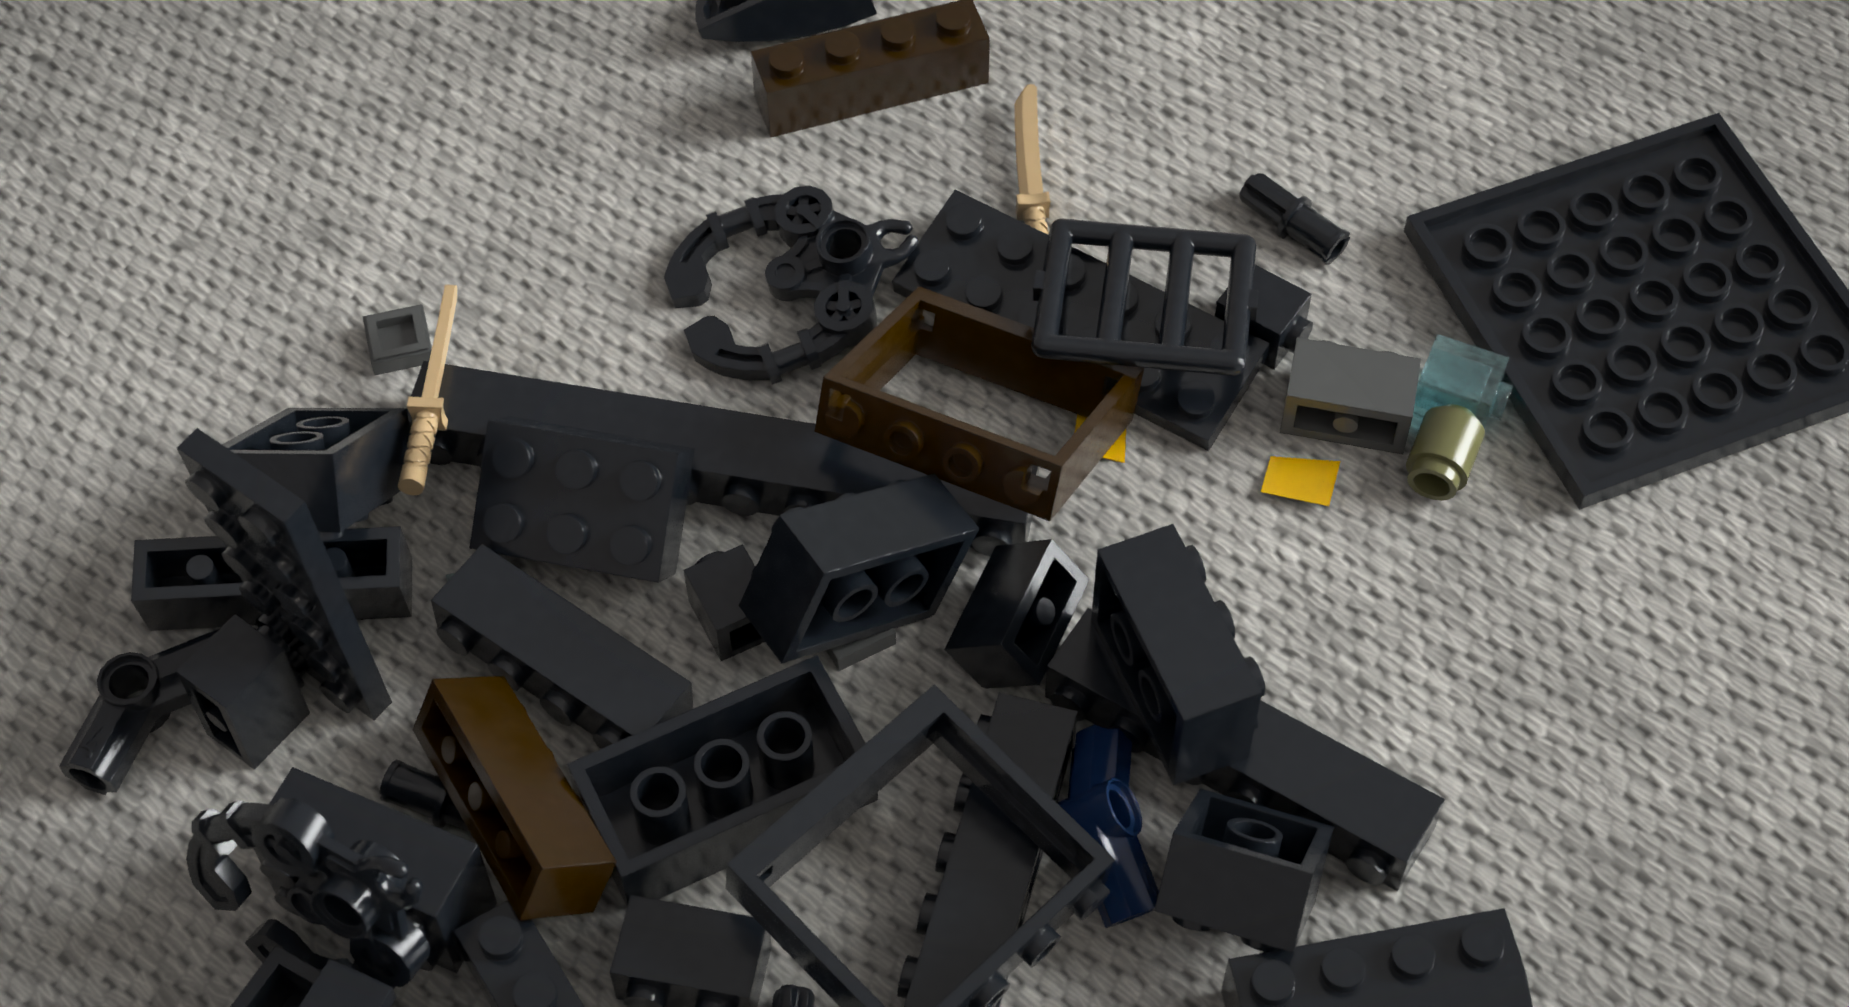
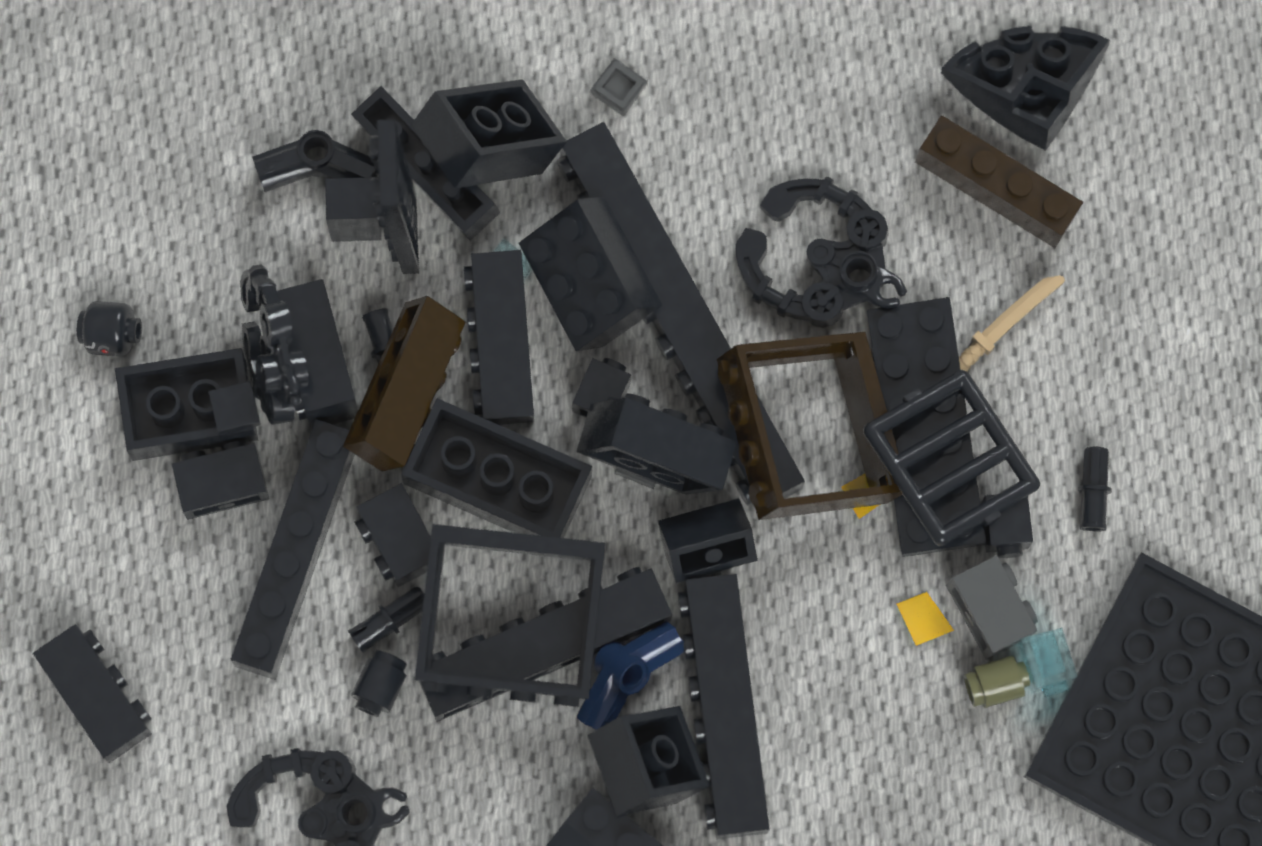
camera: 45 degrees right, 20 degrees up
tan sword [398,284,457,496] -> none
black brick [1091,524,1266,785] -> none

